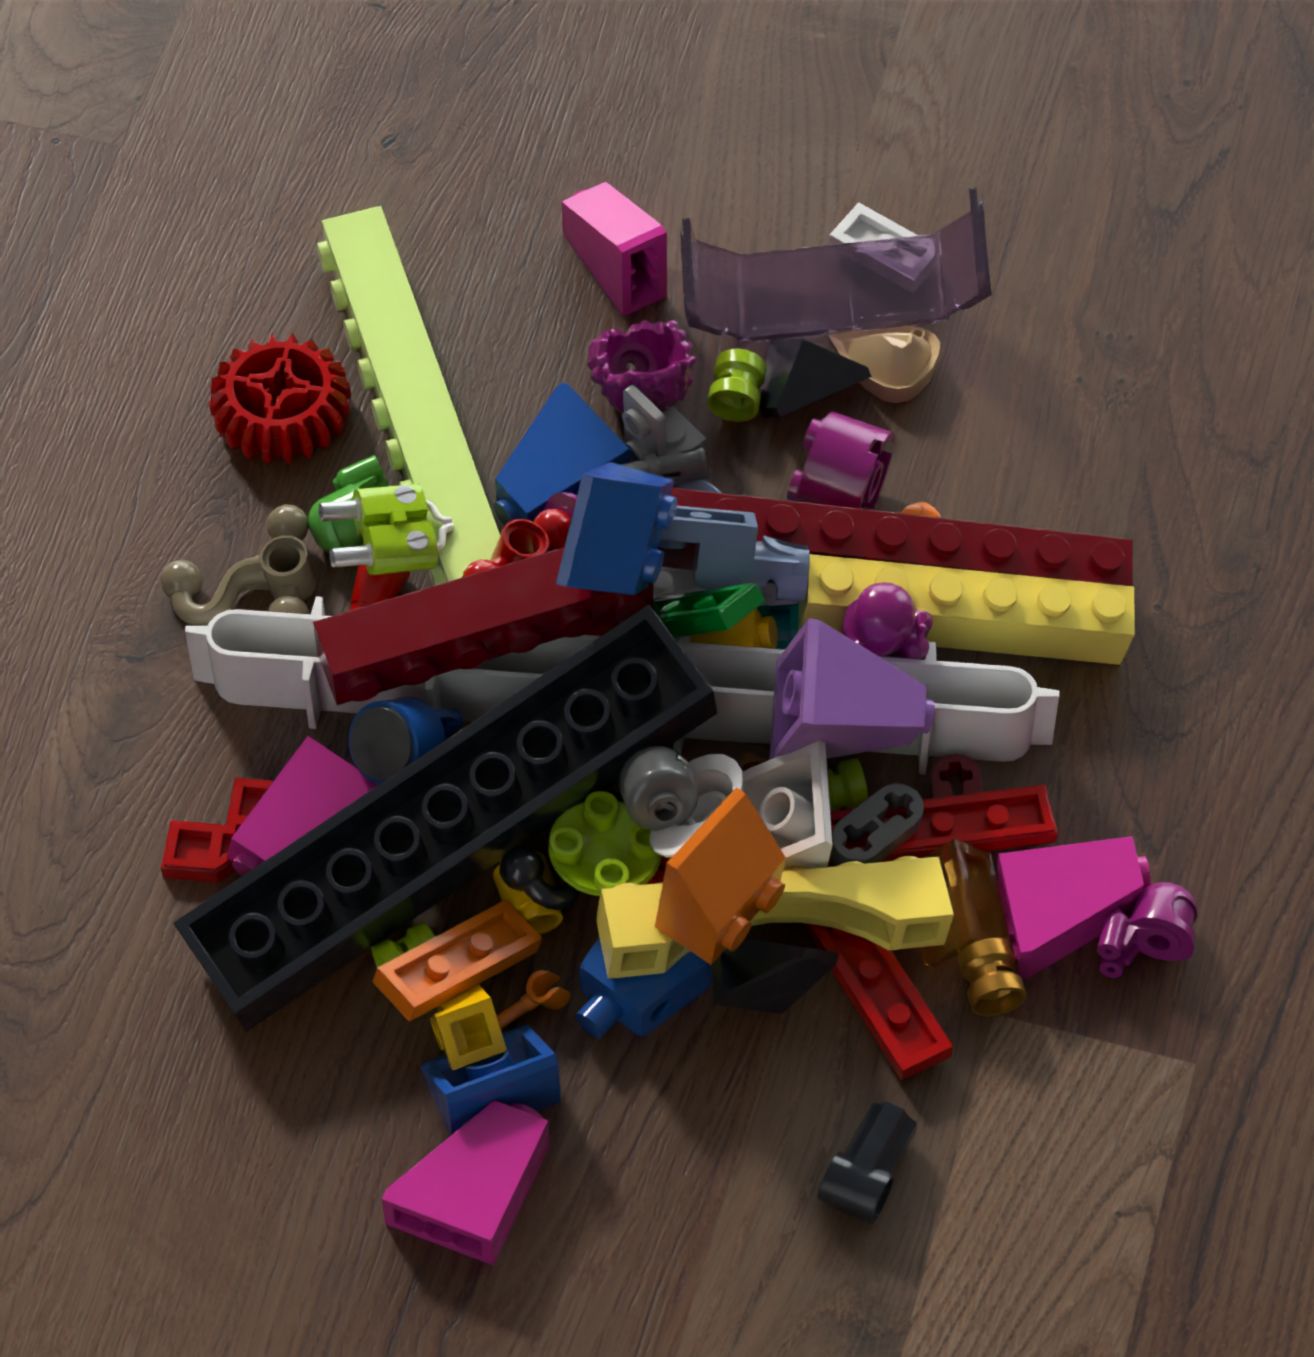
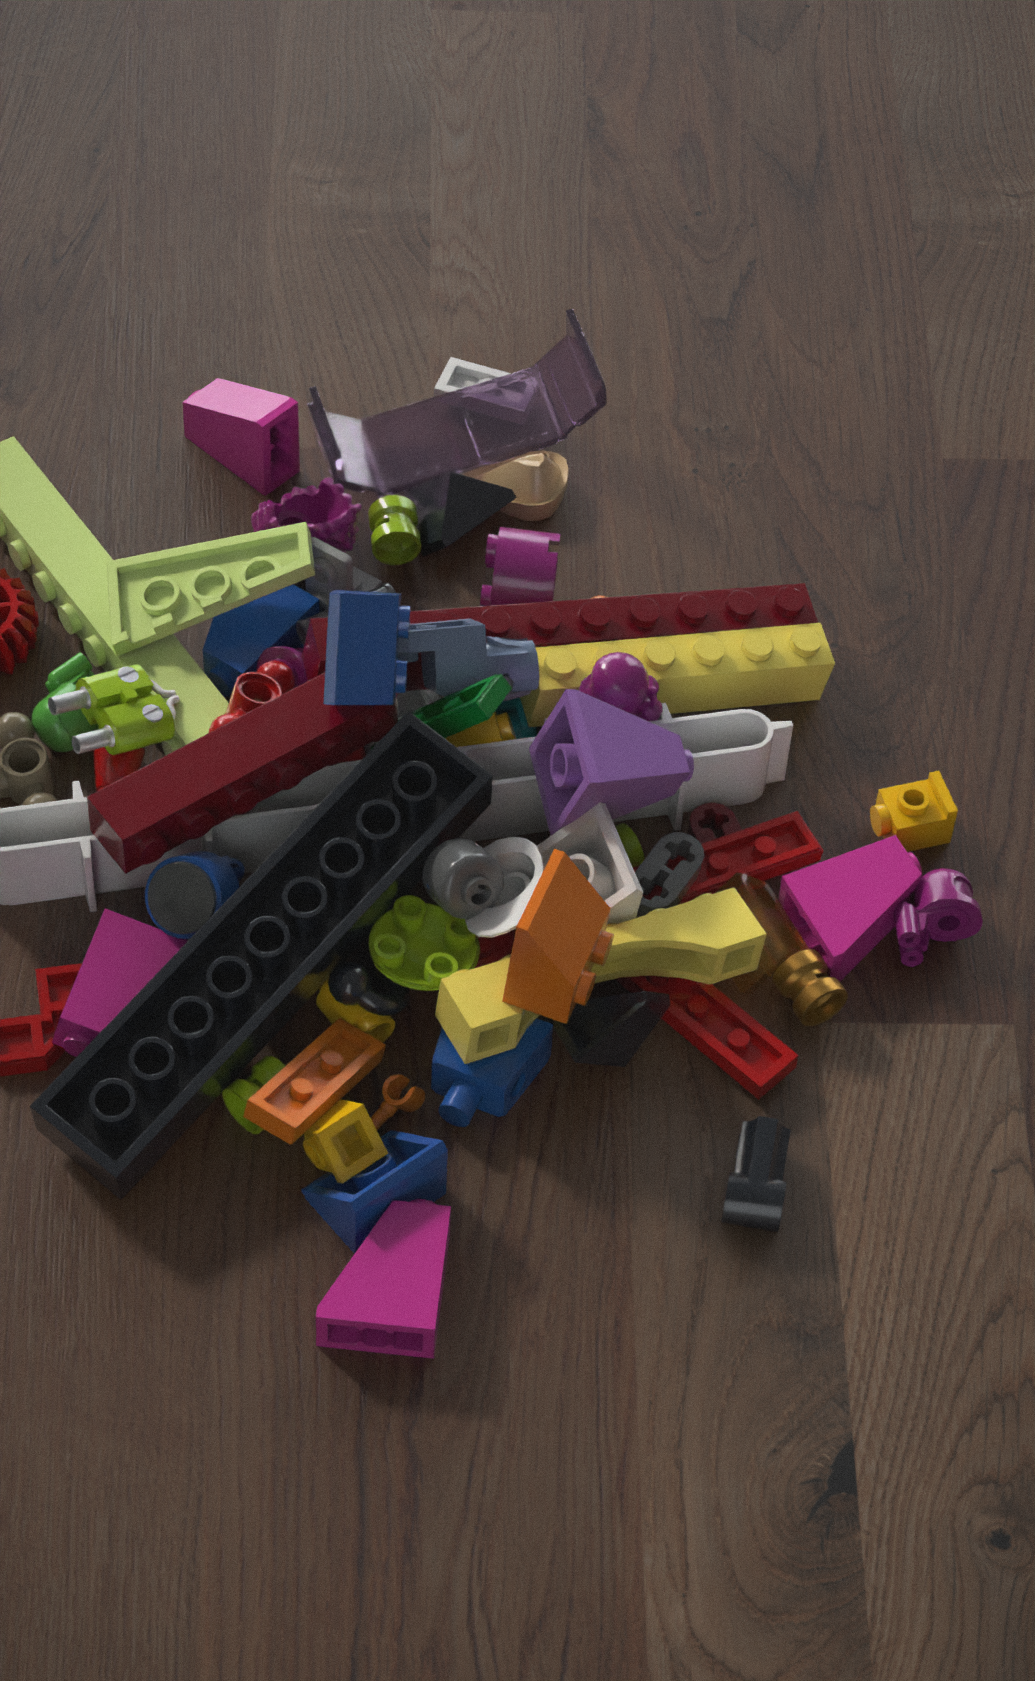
camera: 20 degrees left, 5 degrees down
none -> yellowish green wing [106,522,315,657]
none -> yellow brick [870,771,958,852]

